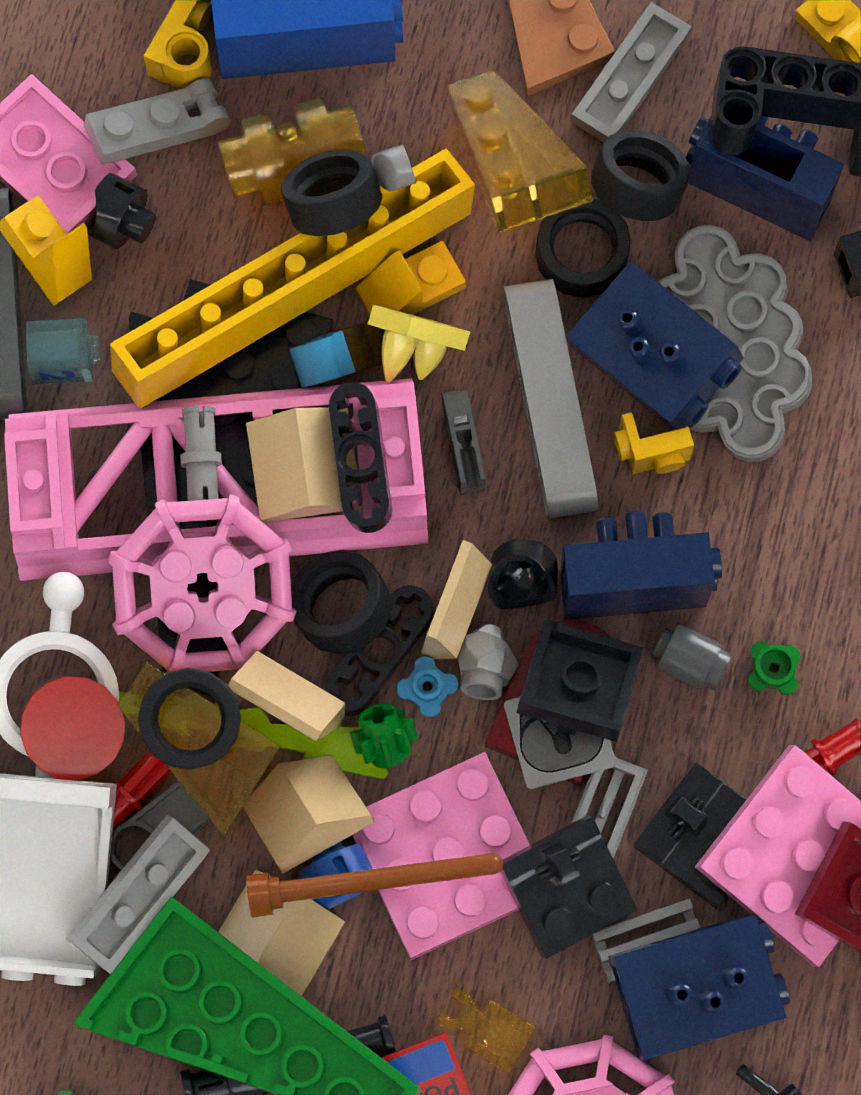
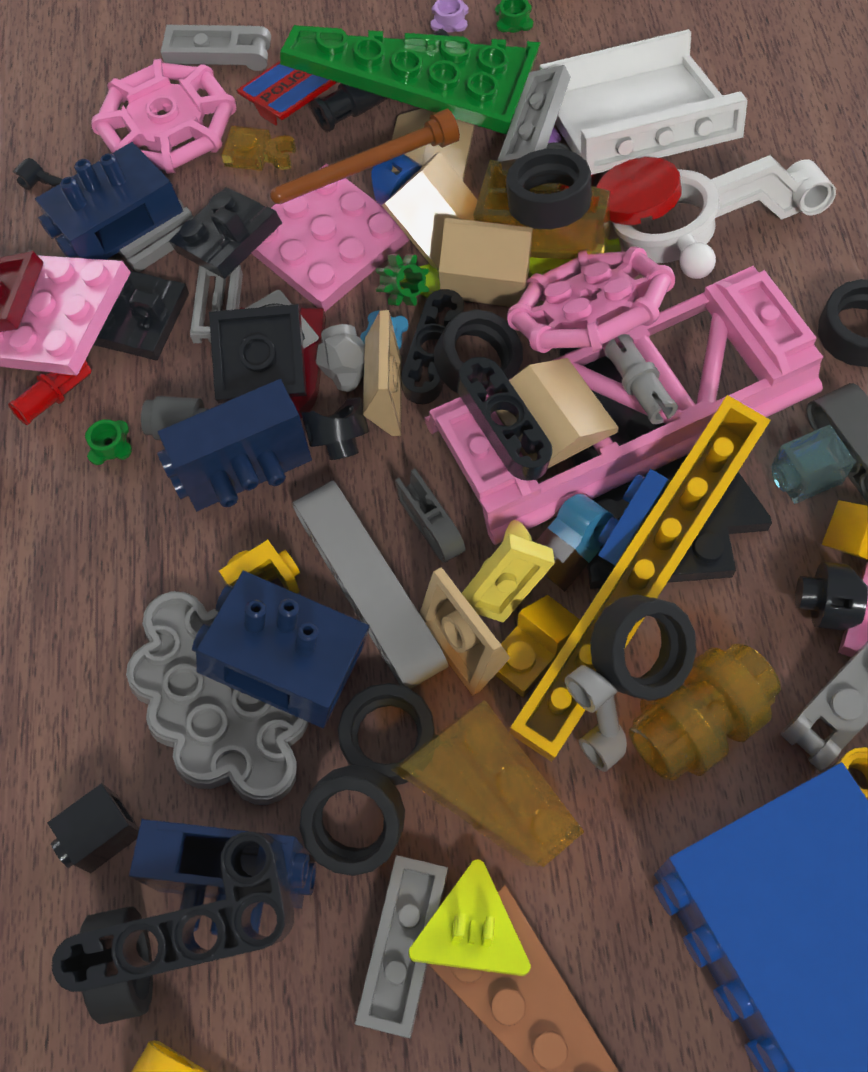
camera: 165 degrees right, 10 degrees down
none -> neon yellow piece [408,859,531,976]
none -> tan slope [419,567,510,696]
none -> blue wing [597,468,671,566]

